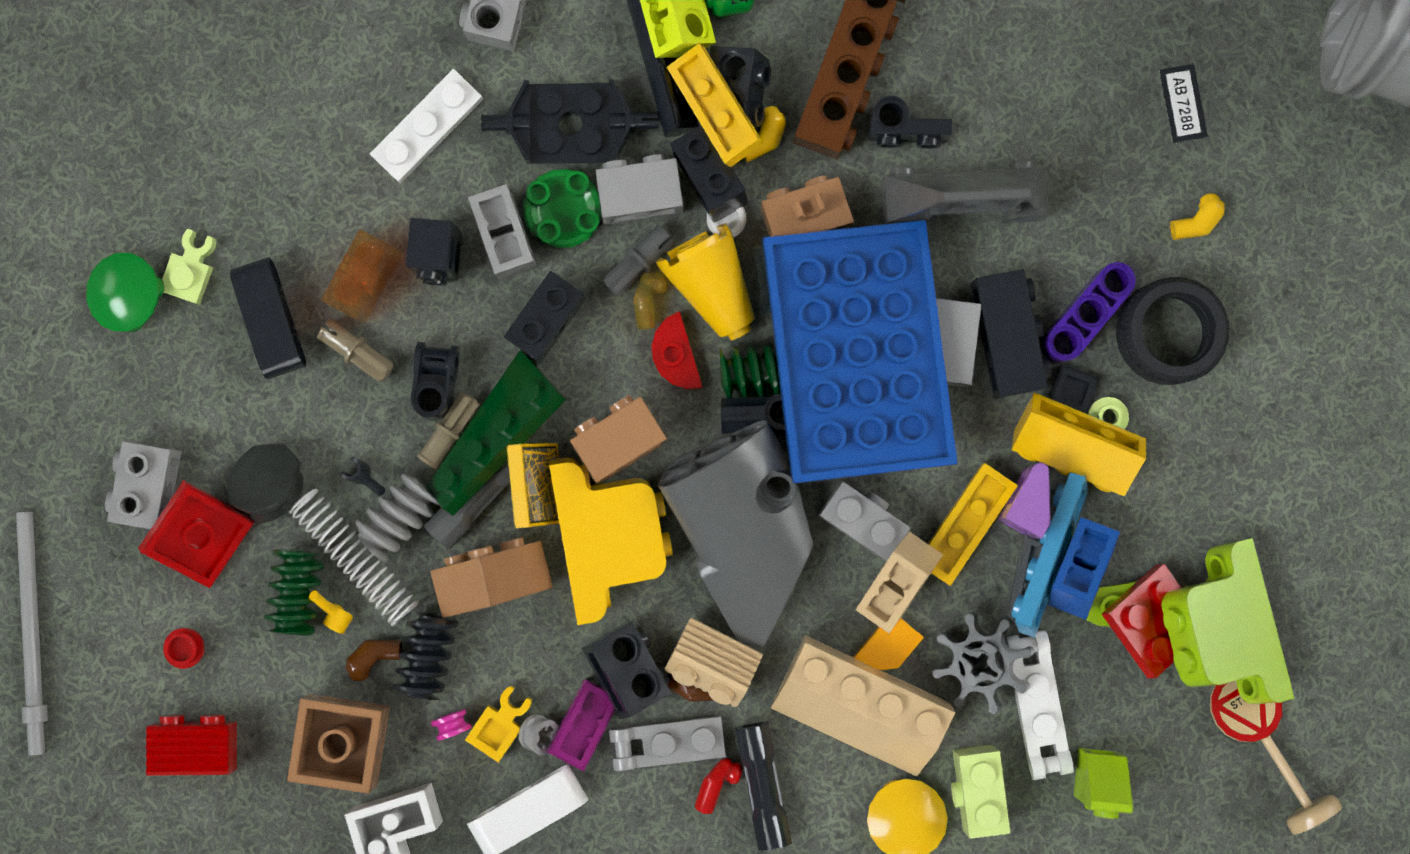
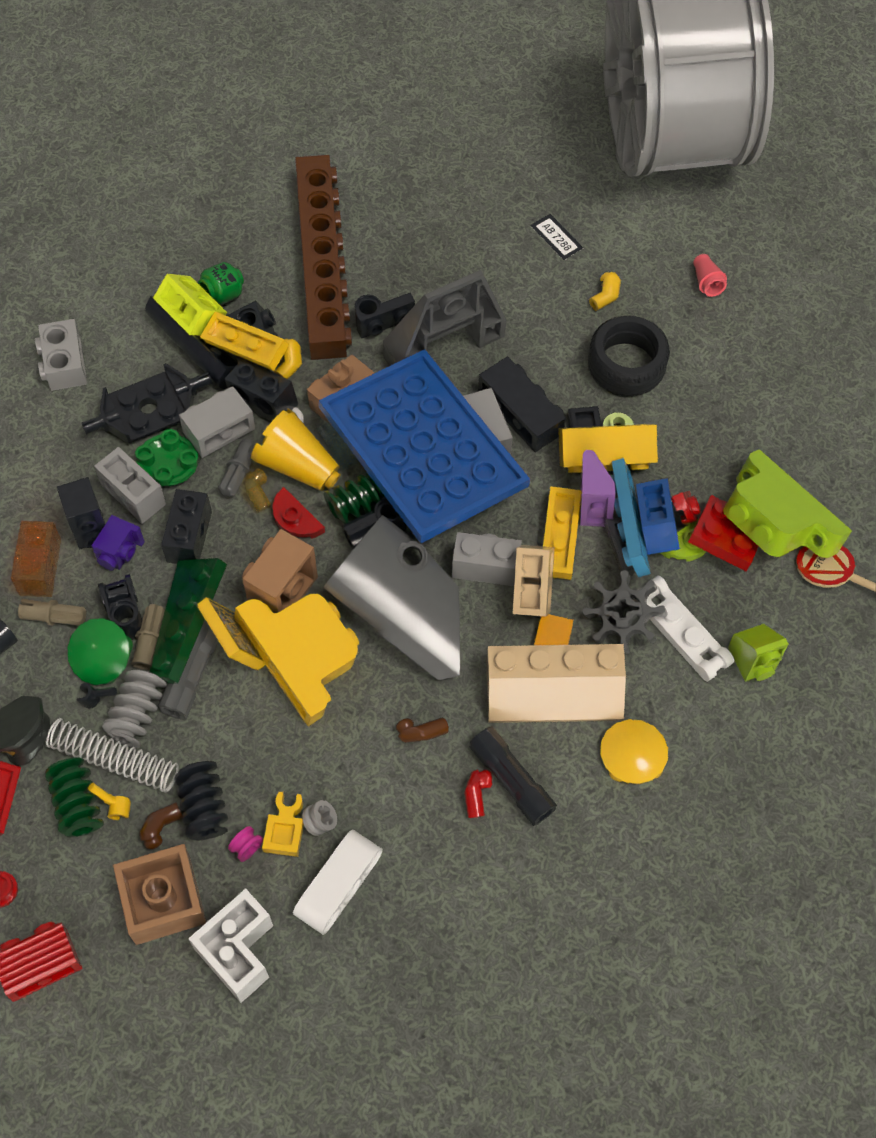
camera: 25 degrees left, 25 degrees down
white plate [370,69,483,184] -> none
medium nougat brick [430,537,553,618] -> none
magenta plate [547,679,615,771] -> none
black brick [582,621,671,719] -> none
light grey plate [609,715,726,771] -> none
tan brick [664,617,763,707] -> none
yellowish green brick [951,745,1010,839] -> none
dark purple beam [1041,262,1136,363] -> none
none -> green dish [67,618,133,685]
none -> dark purple brick [92,515,145,571]
none -> red plate [671,491,701,525]
none -> coral cone [693,254,727,297]

